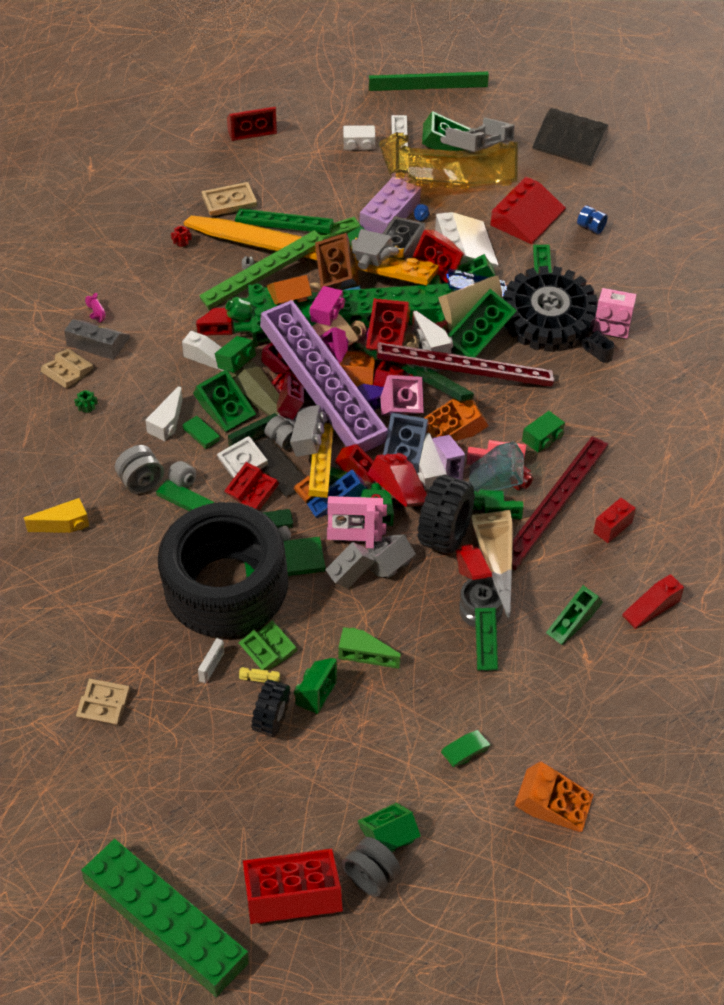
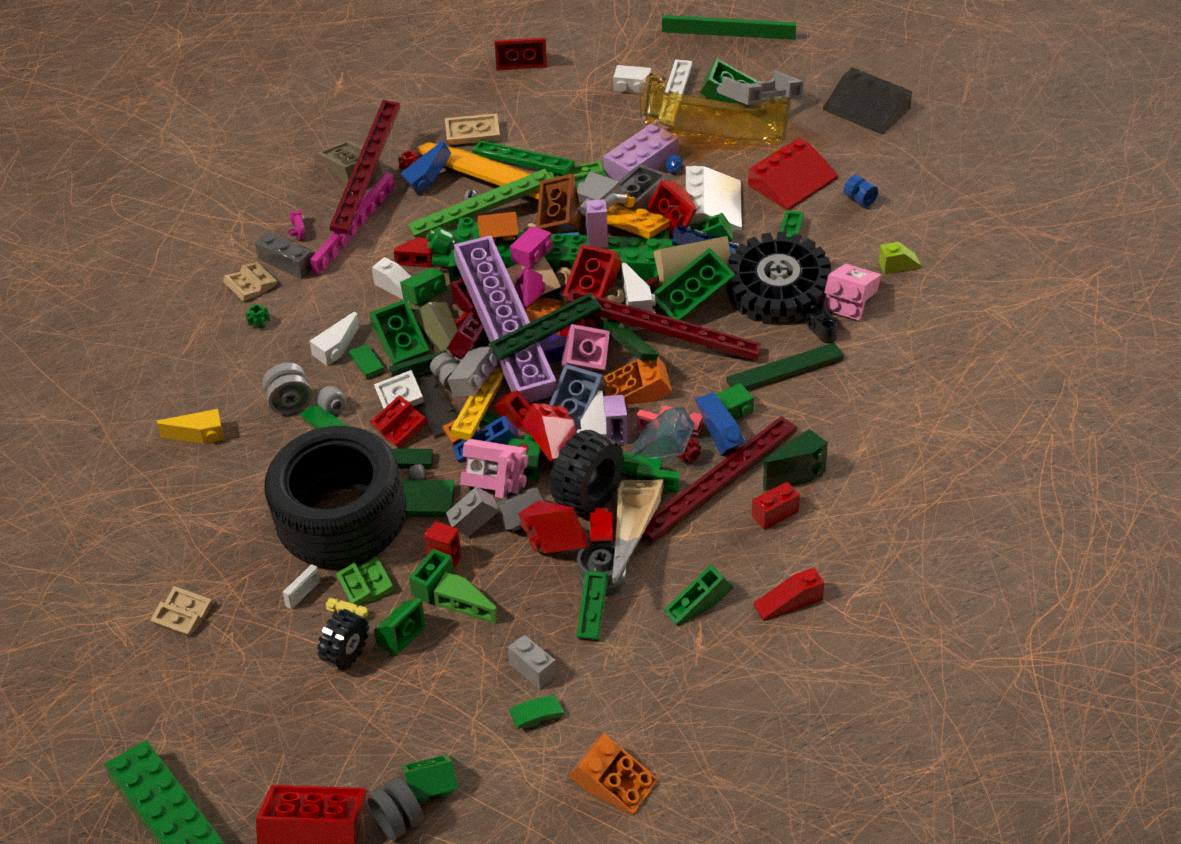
camera: 15 degrees right, 5 degrees down
none -> dark pink plate [310,172,395,276]
none -> dark tan slope [317,140,383,185]
none -> dark red plate [330,100,400,235]
none -> blue slope [400,140,451,195]
none -> green brick [409,548,454,603]
none -> red brick [424,521,462,570]
none -> dark green tile [489,293,601,362]
none -> light grey brick [508,635,557,690]
none -> red slope [518,500,589,553]
none -> lavender slope [586,200,608,248]
none -> blue slope [695,392,746,455]
none -> dark green tile [726,343,844,391]
none -> dark green slope [763,429,828,491]
none -> lime slope [879,242,921,274]

